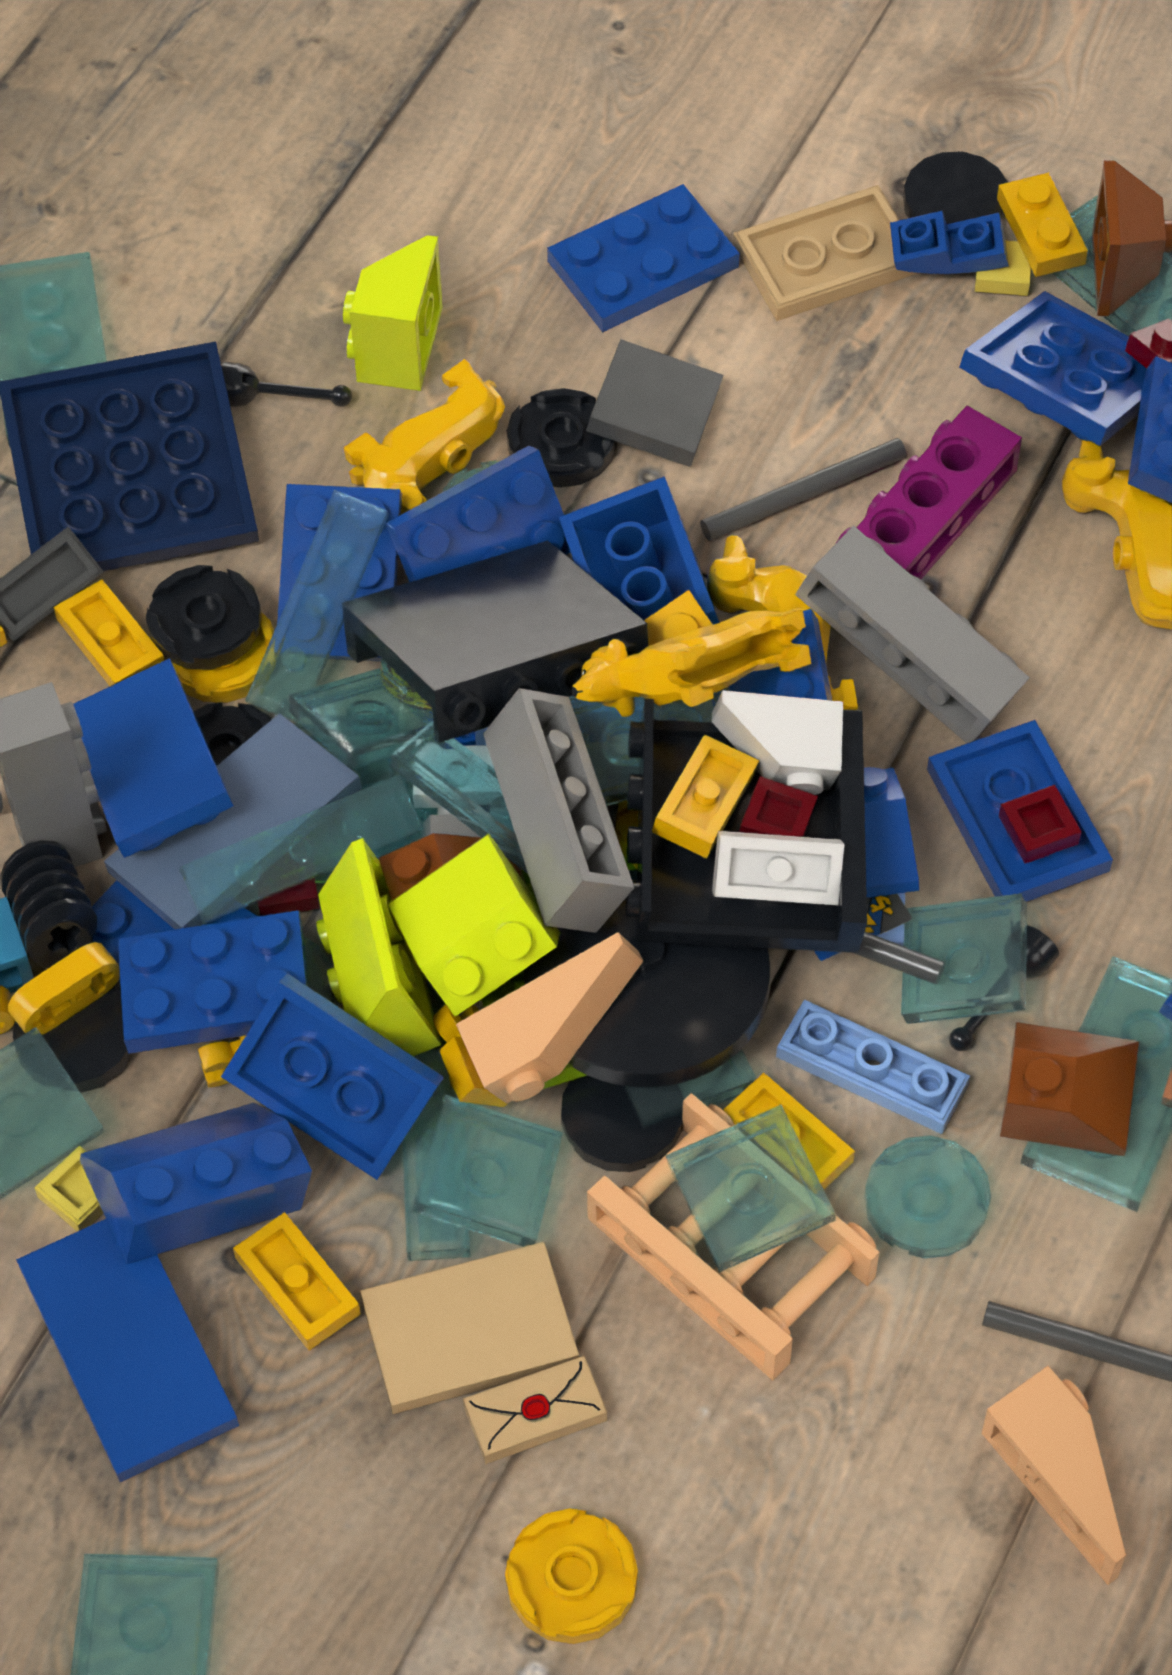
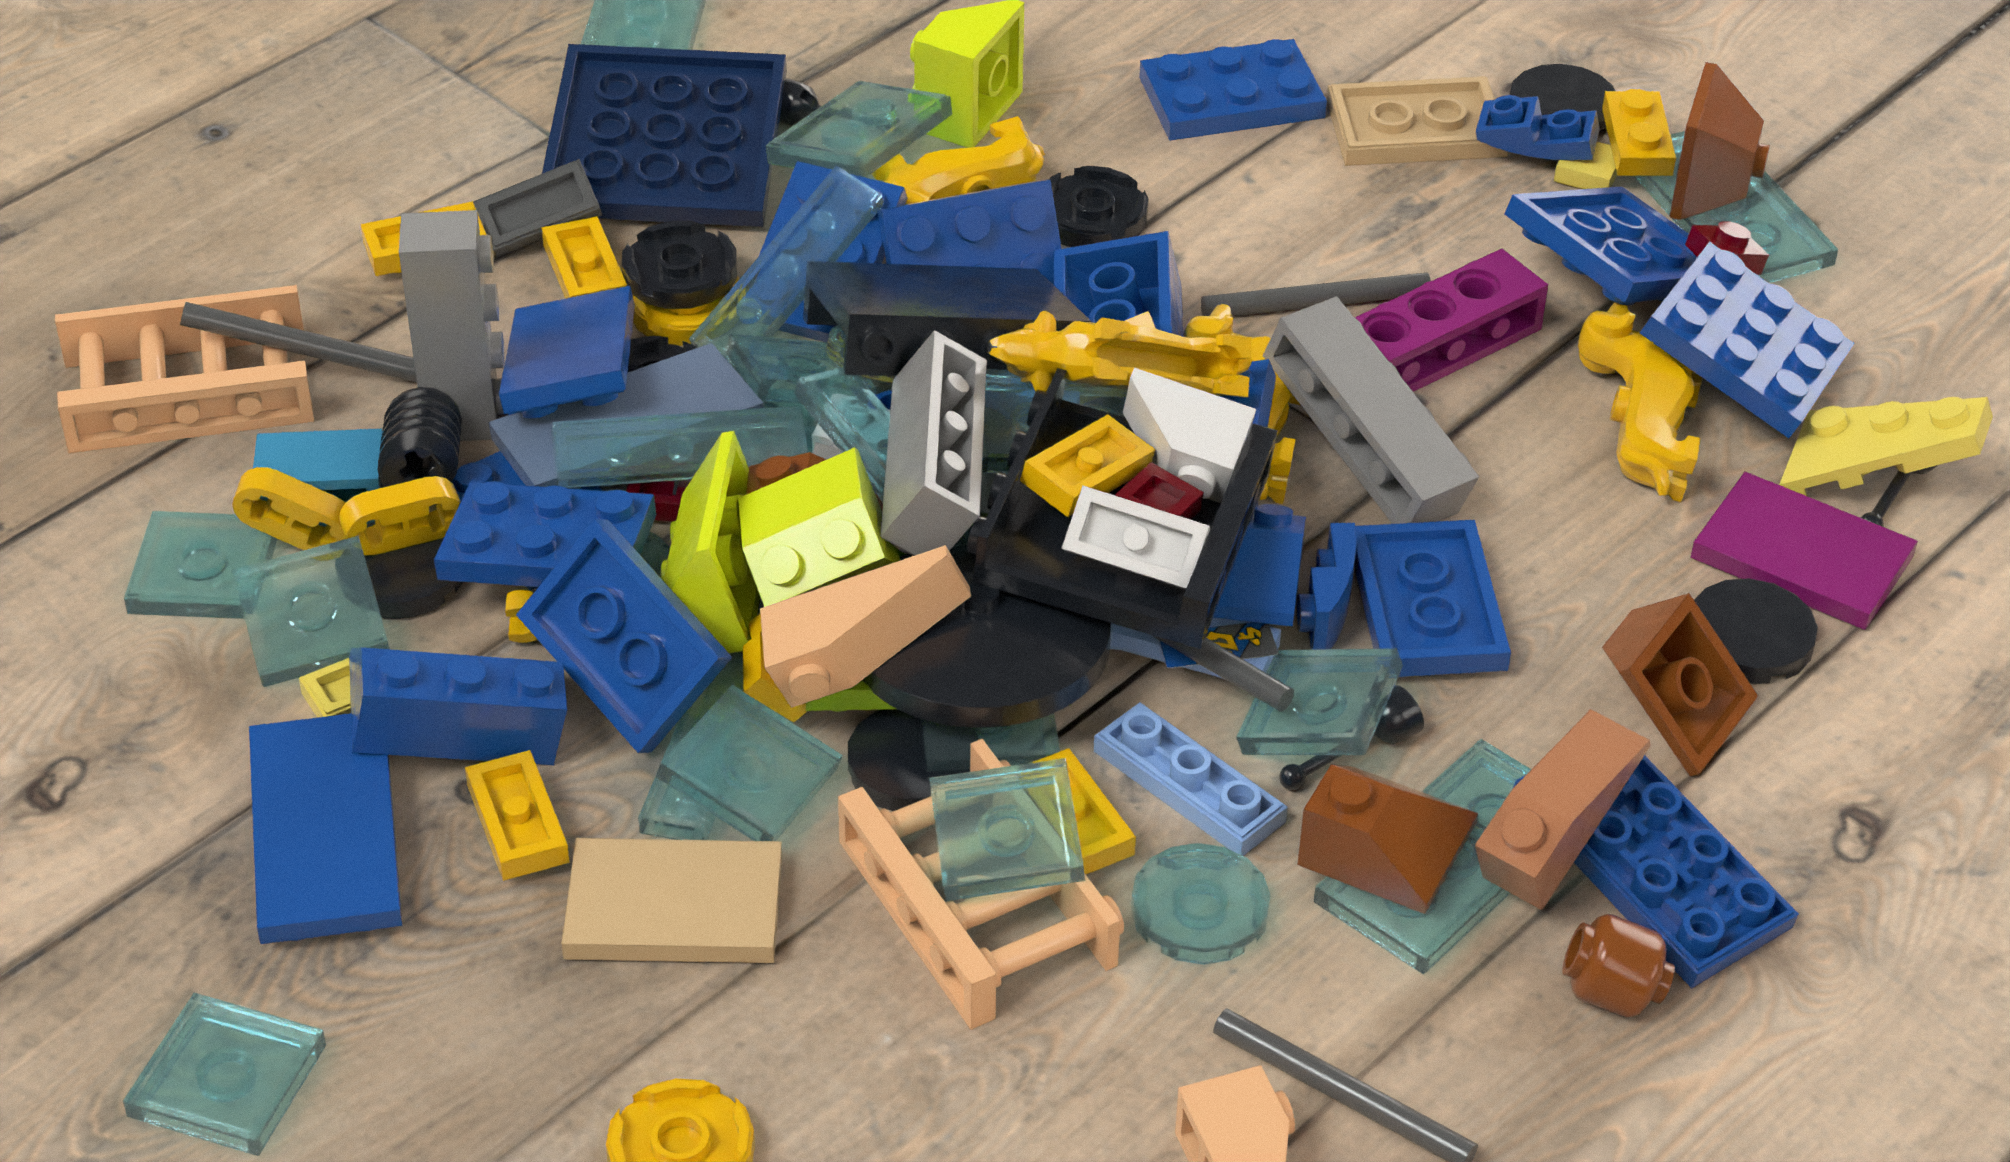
camera: 15 degrees right, 15 degrees down
tan tile [463,1356,607,1464] -> none
dark grey tile [586,339,724,467] -> none
dark red plate [999,785,1081,864] -> none
none -> clear light blue tile [766,81,952,178]
none -> blue slope [1296,523,1356,658]

